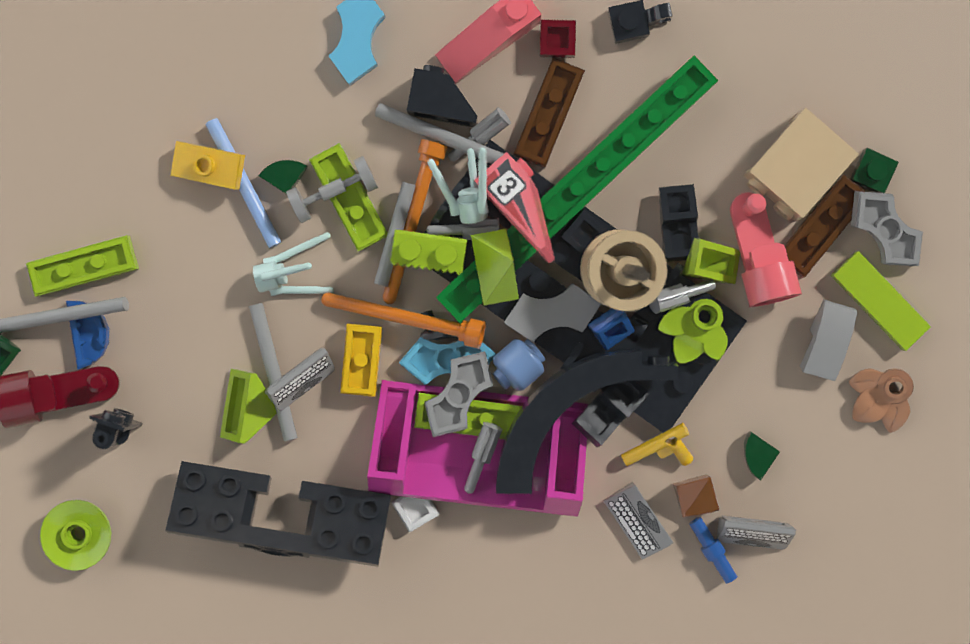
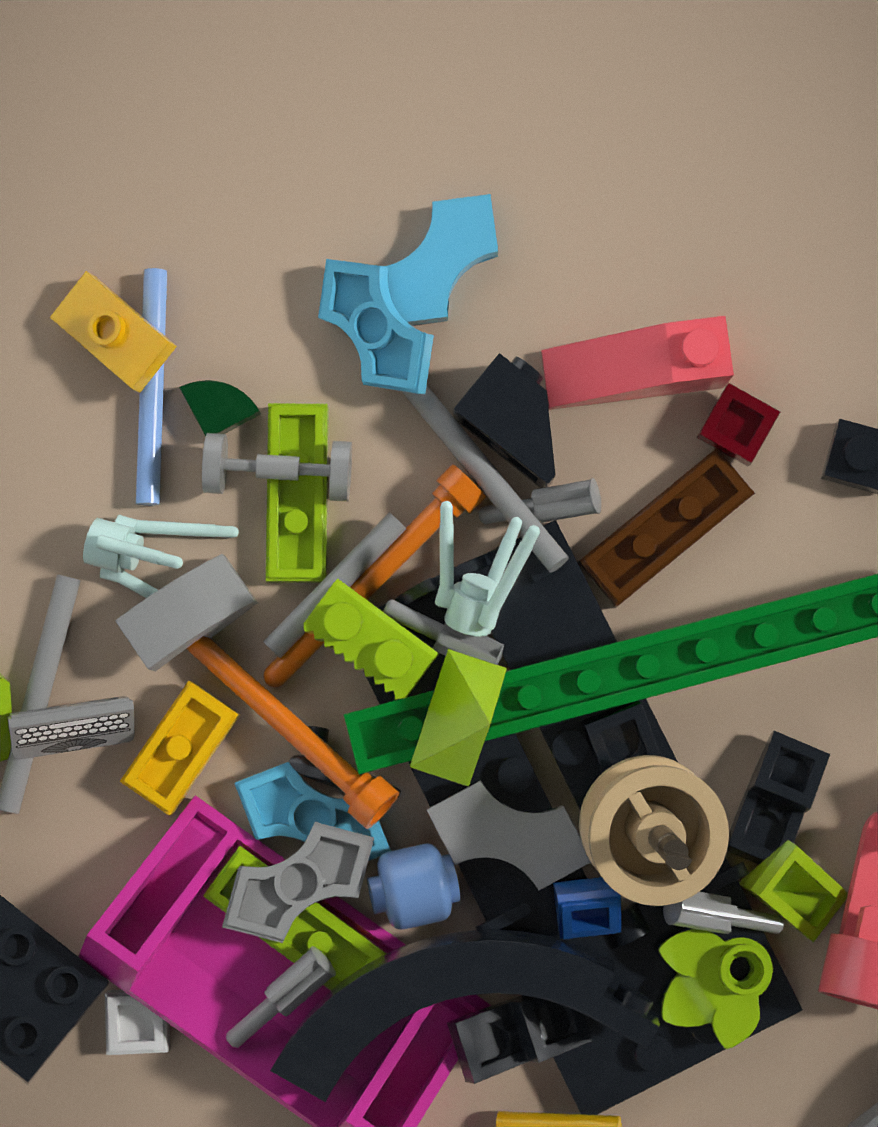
camera: 30 degrees right, 5 degrees down
coral slope [474,152,554,264] -> none
none -> light grey slope [115,554,258,672]
none -> medium azure tile [318,259,434,394]

